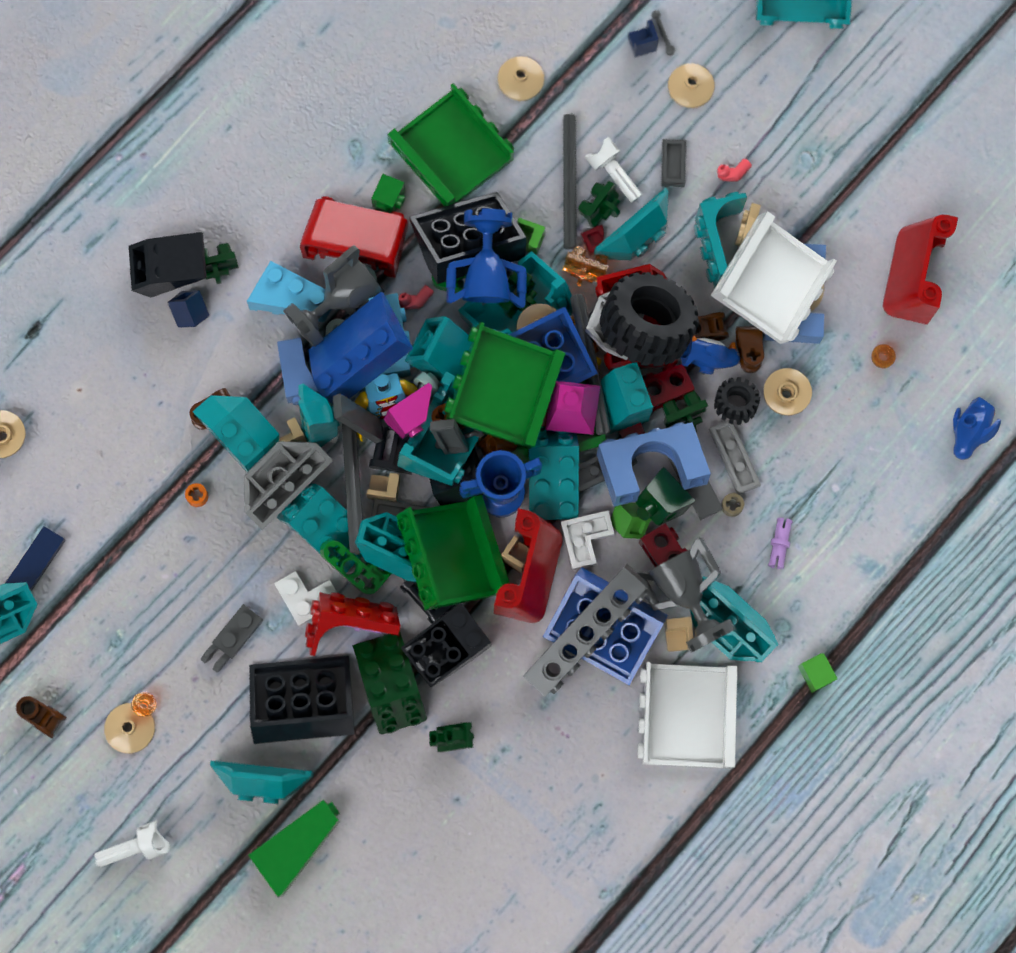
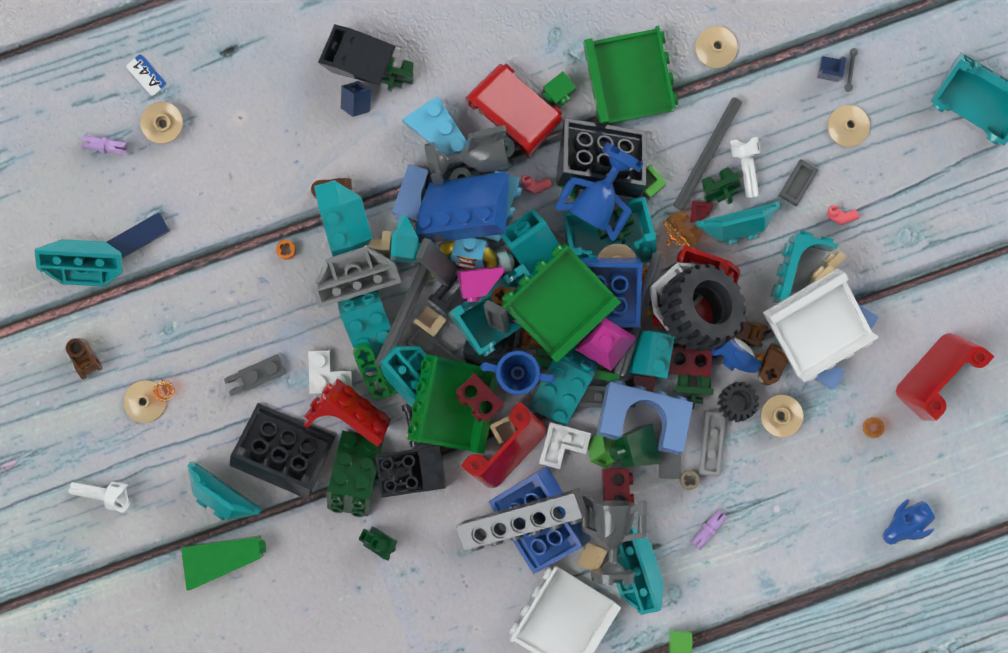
camera: 30 degrees right, 10 degrees up
none -> dark red brick [456,373,505,422]

